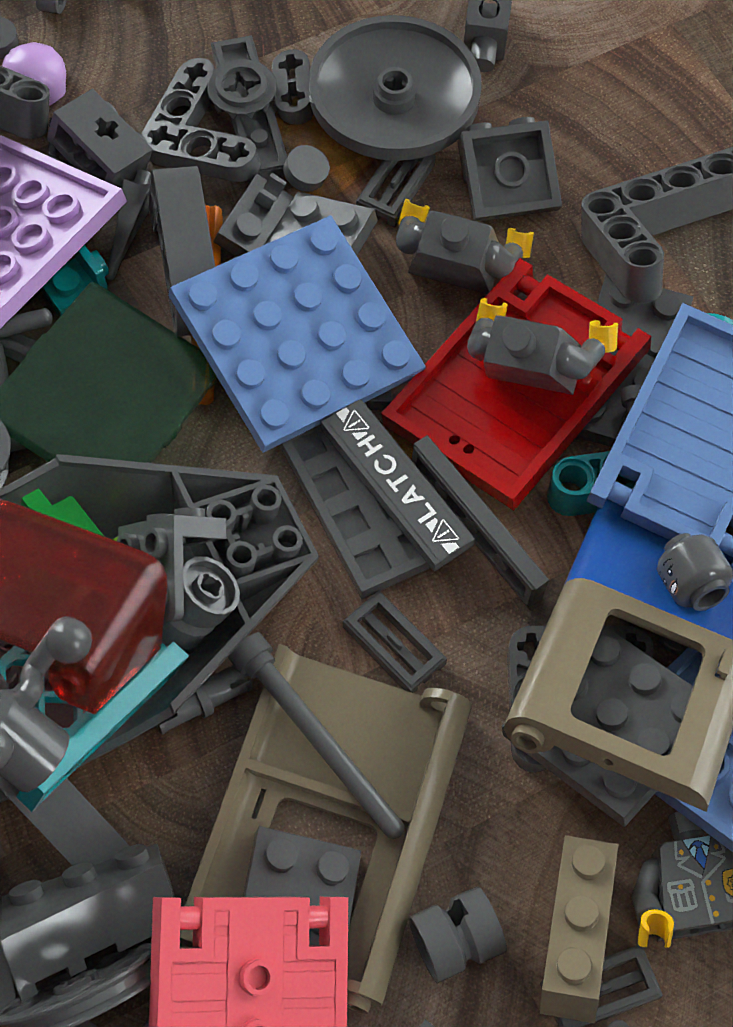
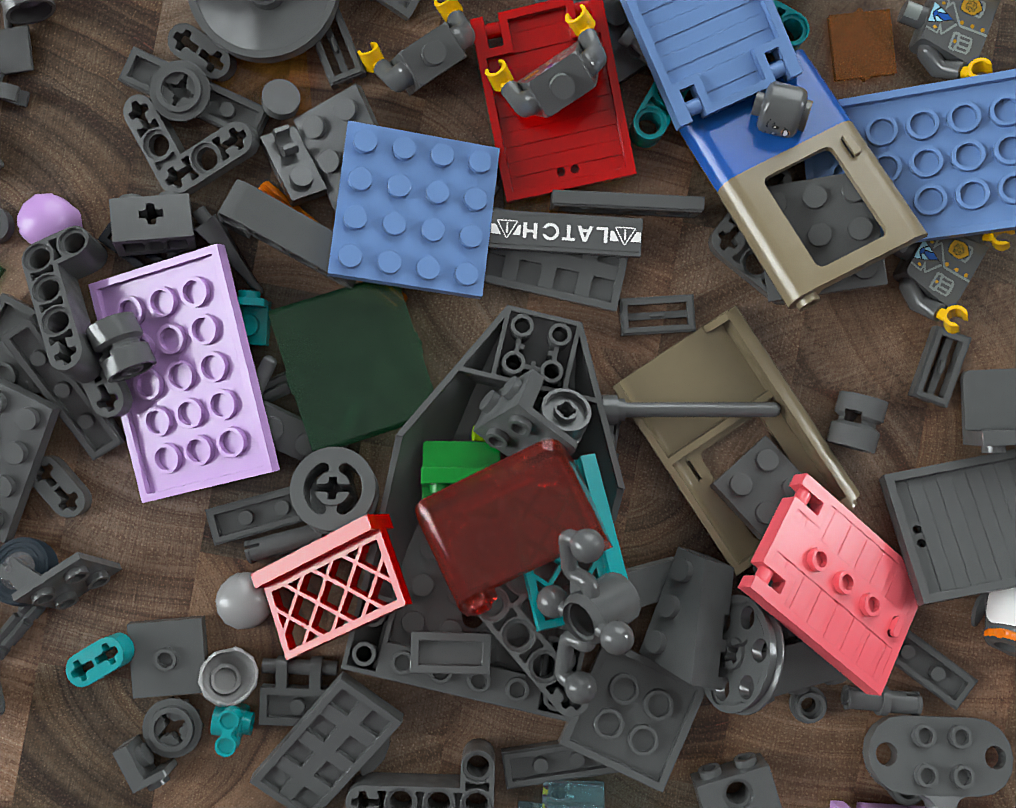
camera: 50 degrees left, 25 degrees up
dark tan arch [540,835,619,1024] -> none

